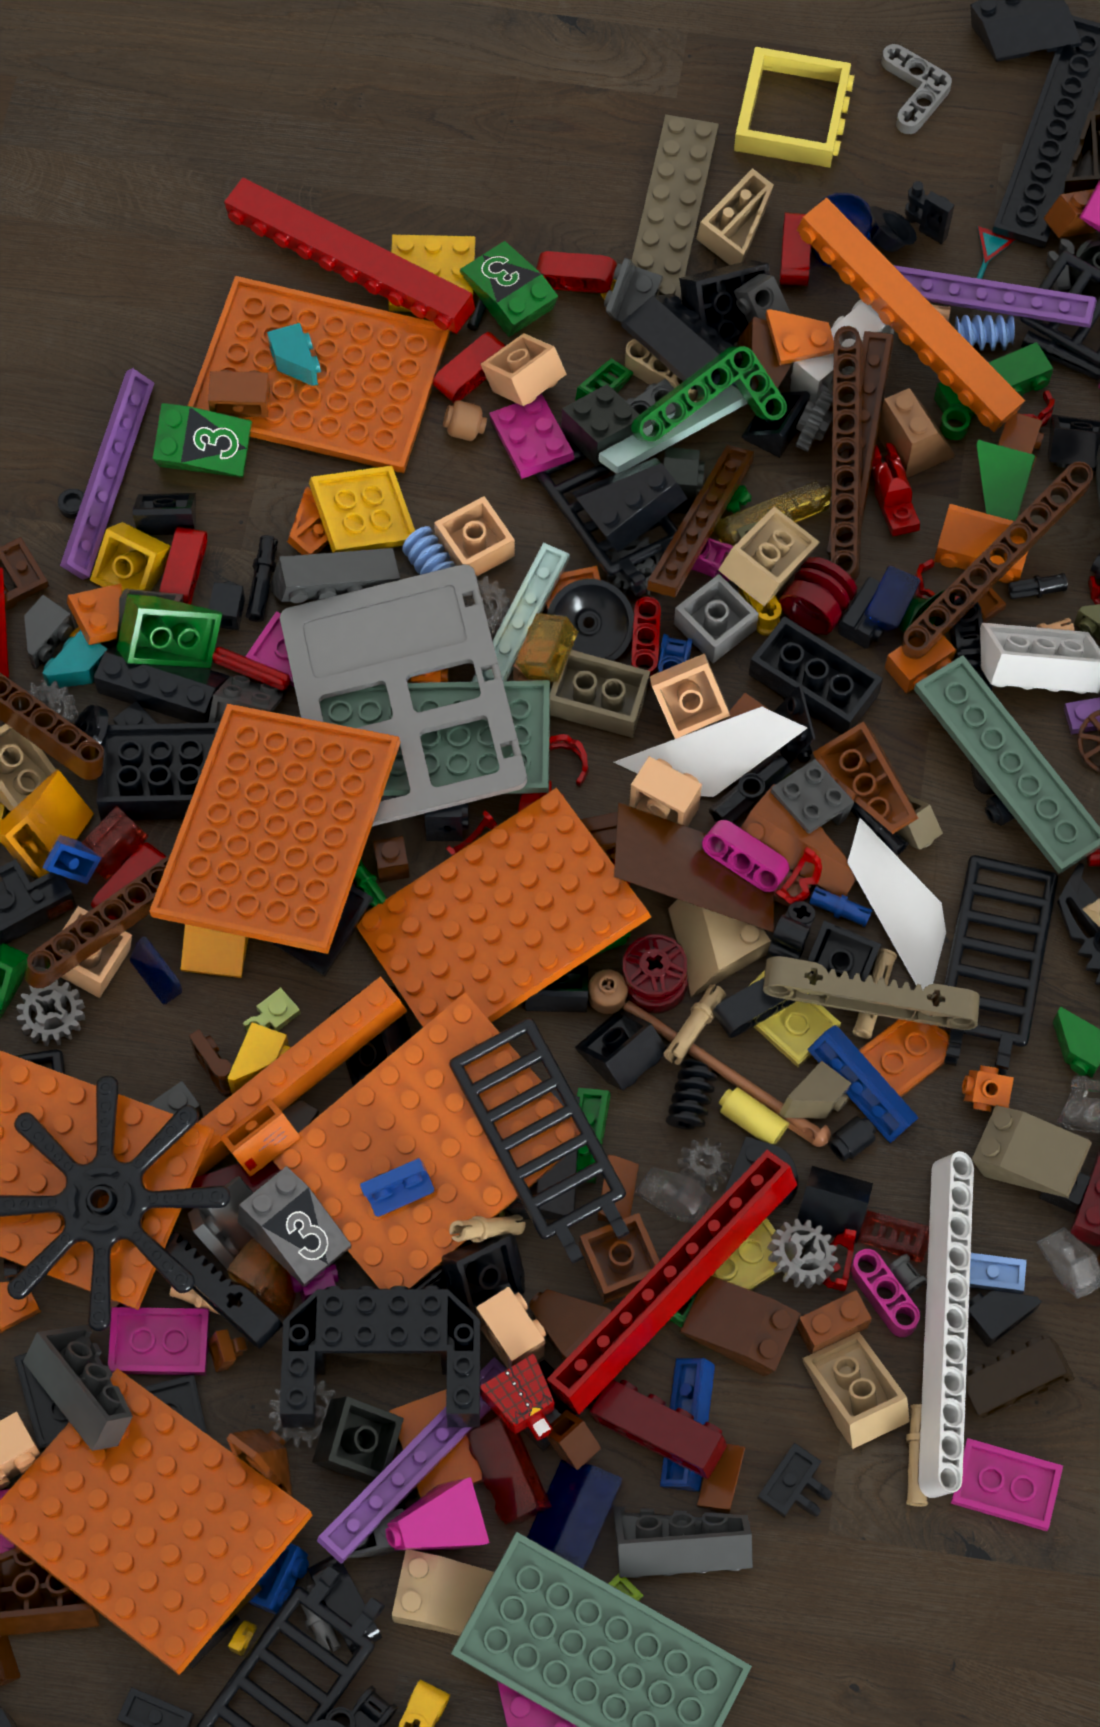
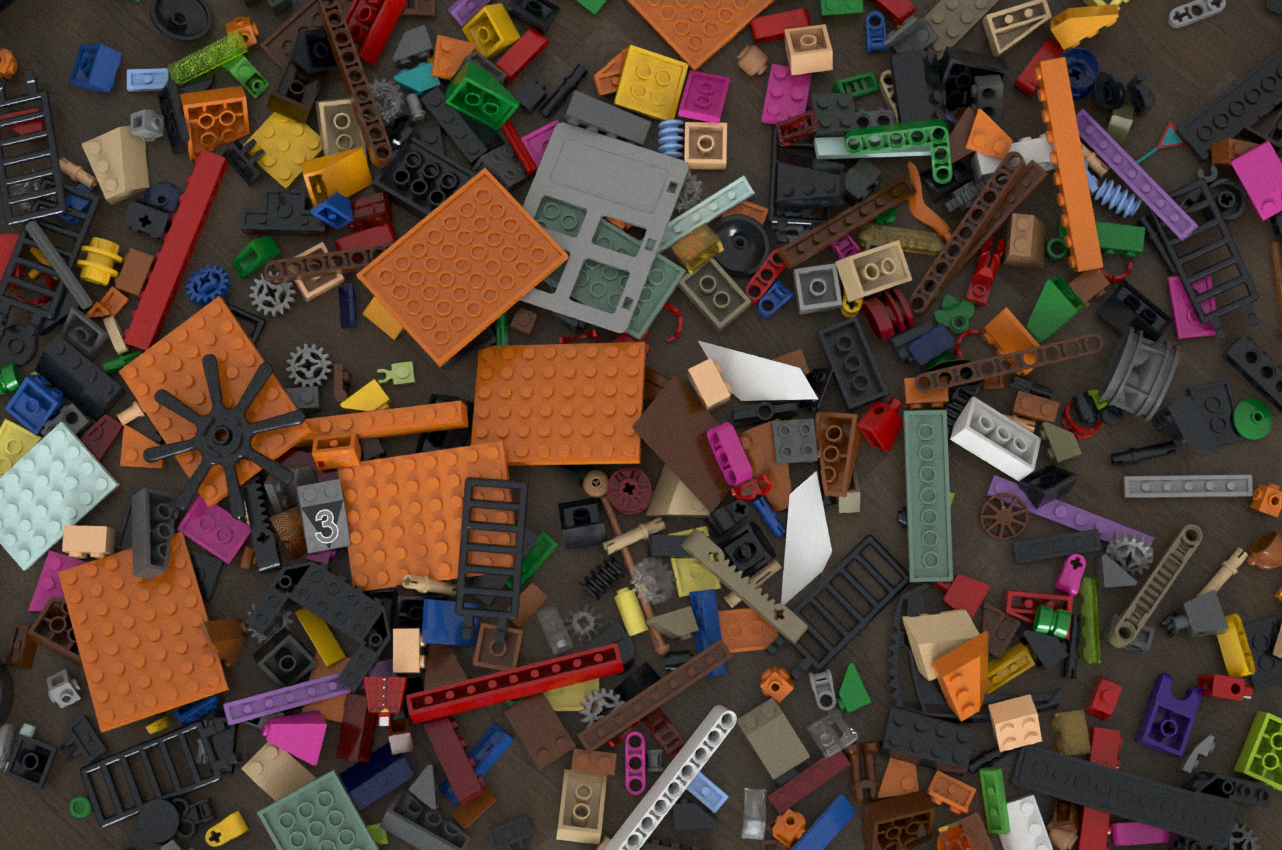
camera: 35 degrees right, 15 degrees up
blue bracket [360,1158,435,1217] -> none
light nougat brick [650,653,730,739] -> none
none -> light grey brick [46,669,81,708]
none -> light grey gear [286,344,333,387]
none -> yellow slope [295,608,347,669]
none -> light grey pin [406,93,426,121]
none -> dark grey slope [408,764,440,809]
none -> blue tile [422,599,480,647]
none -> reddish brown plate [577,639,733,753]
none -> clear gear [630,557,676,604]
none -> dark pink plate [678,70,730,124]
none -> clear red slope [775,109,819,147]
none -> light grey piece [808,669,836,711]
none -> red torso [857,398,903,452]
none -> blue piece [864,11,888,53]
none -> orange piece [907,162,952,242]
none -> green plate [934,294,975,334]
none -> dark orange brick [1009,391,1060,424]
none -> light orange slope [1050,4,1119,50]
none -> olive slope [1105,104,1134,146]

